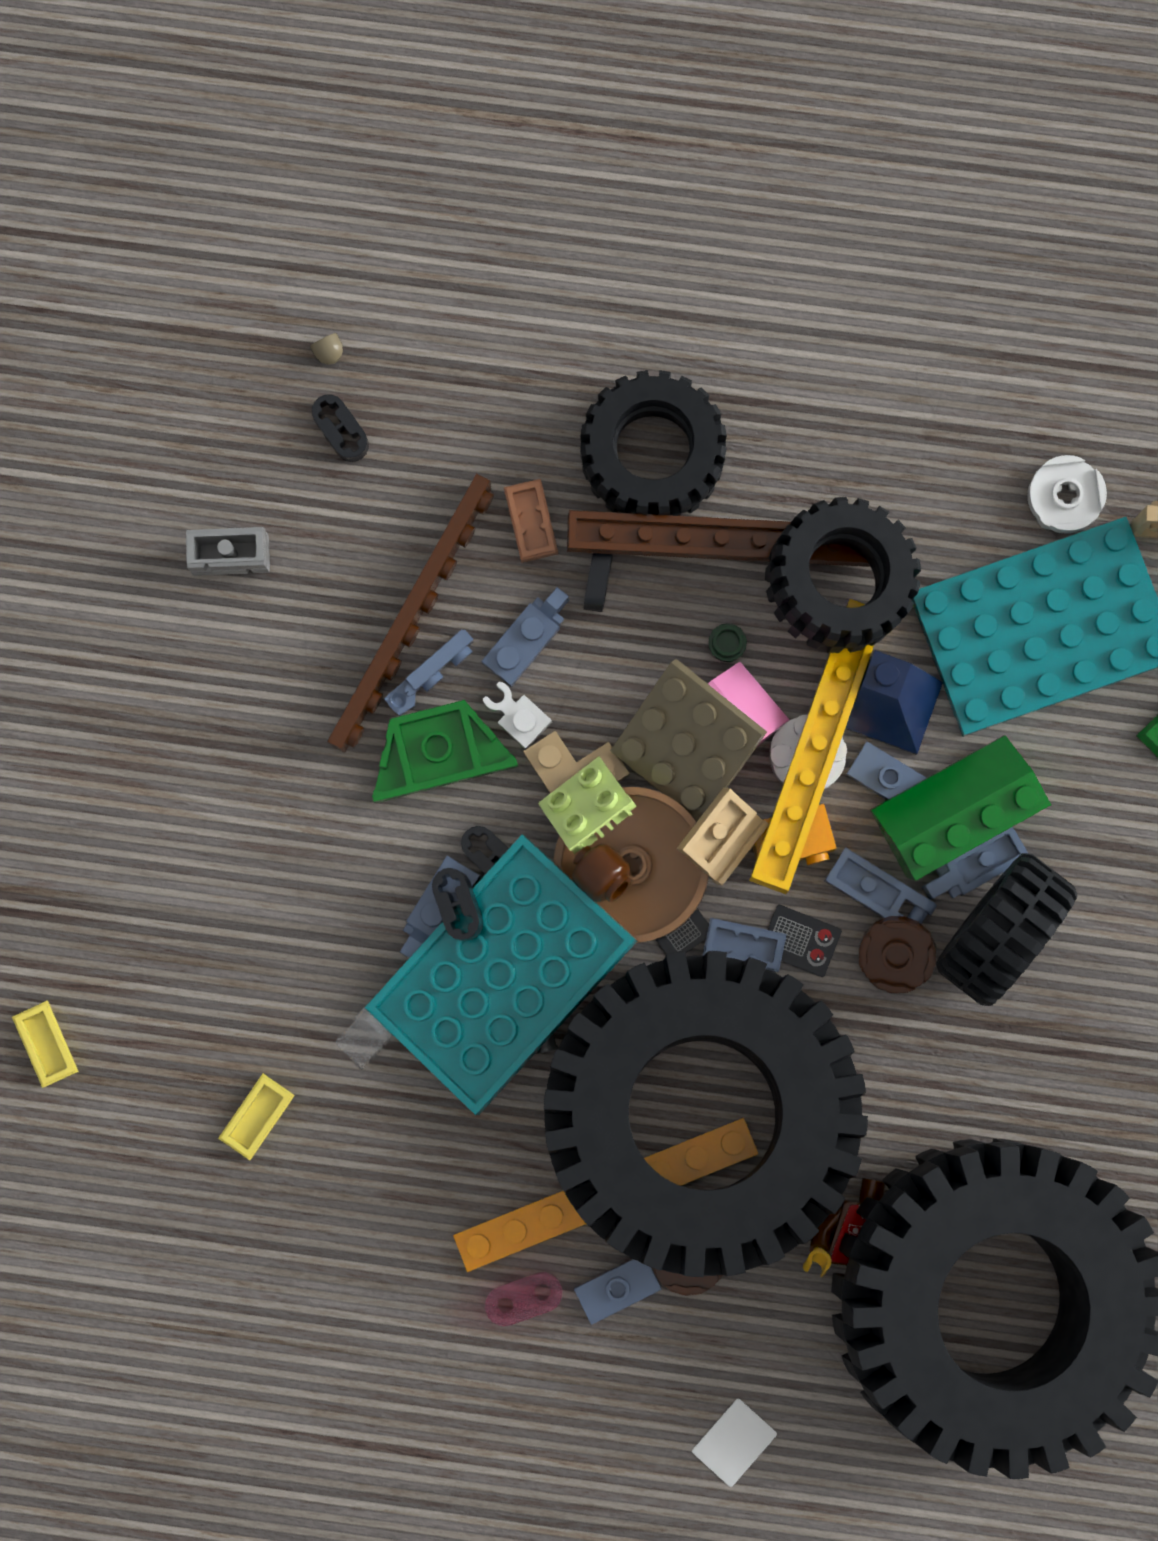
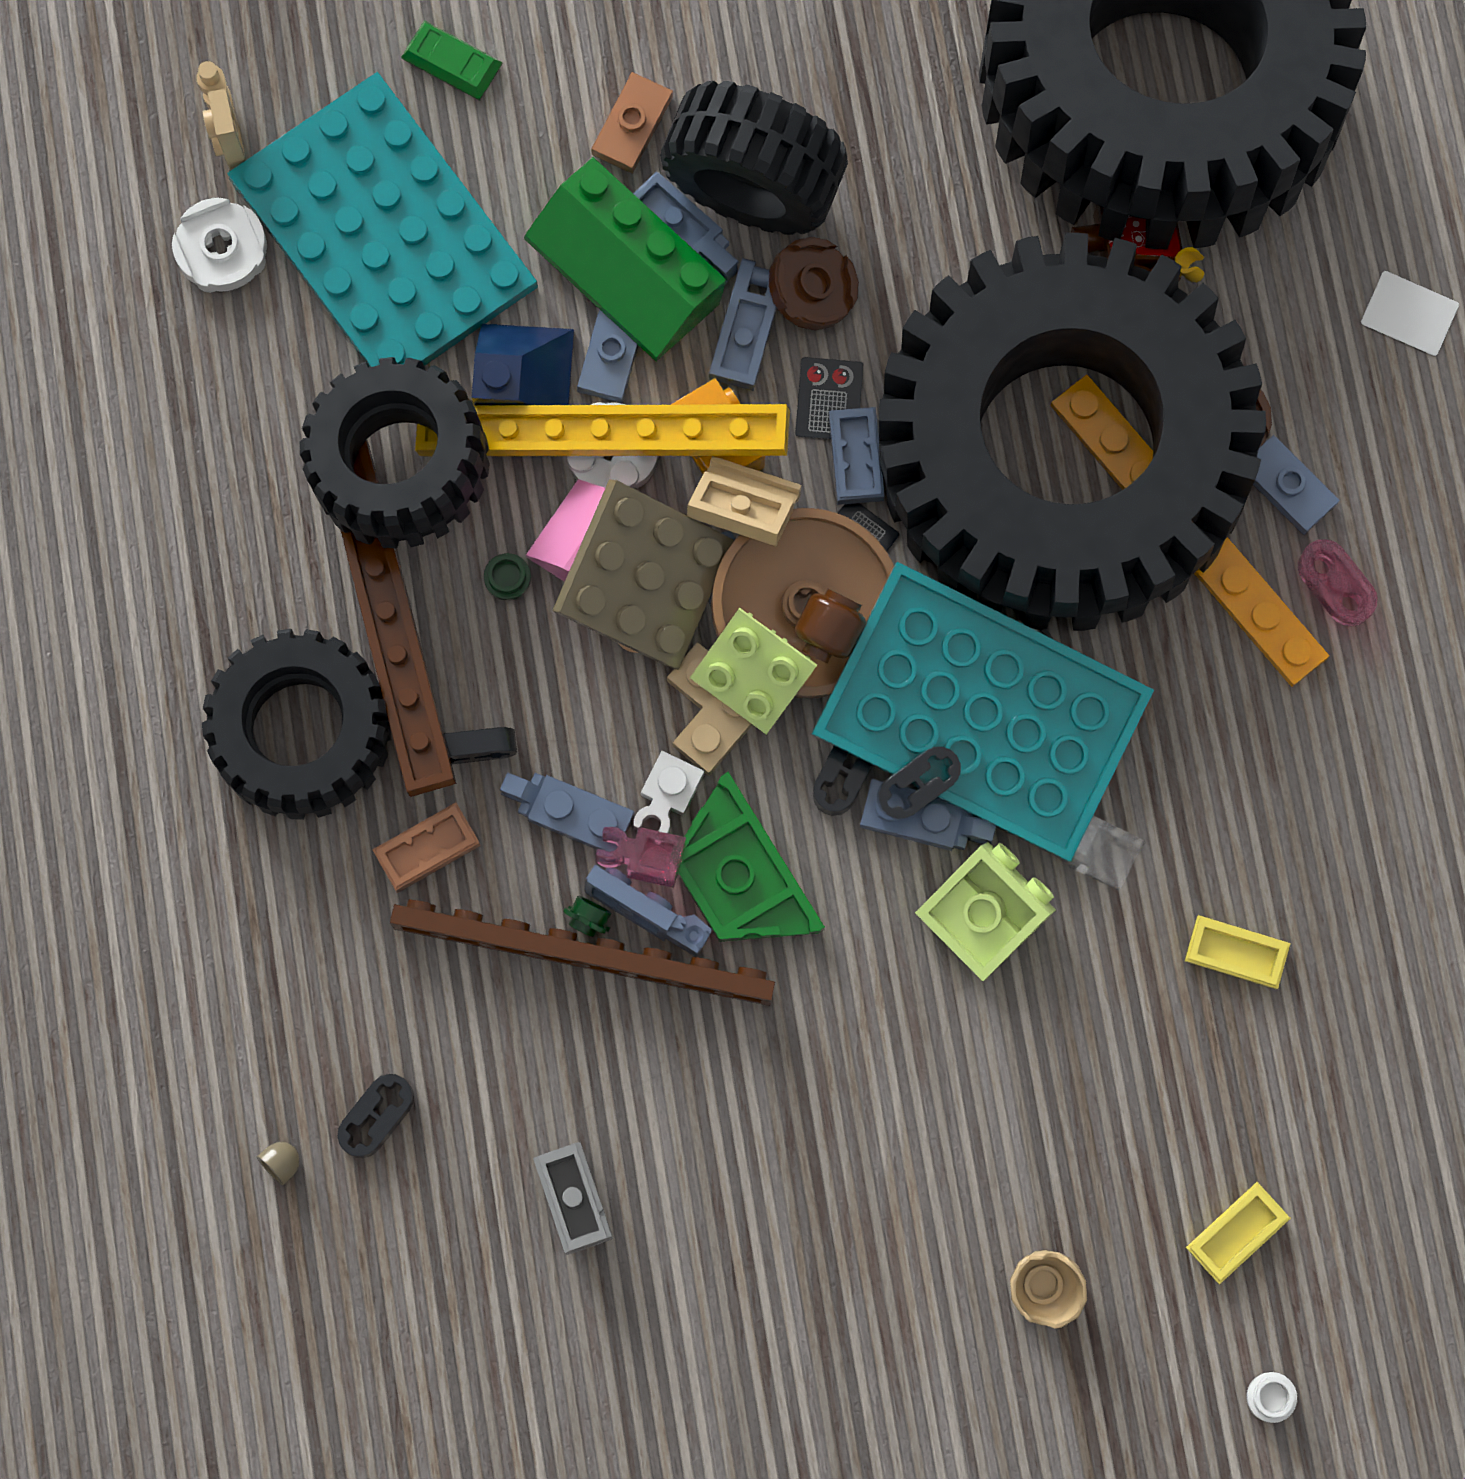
camera: 115 degrees left, 5 degrees down
none -> dark green plate [563,896,612,937]
none -> nougat plate [591,72,673,174]
none -> clear pink plate [596,827,686,888]
none -> yellowish green plate [915,842,1056,981]
none -> tan hair [1010,1250,1087,1329]

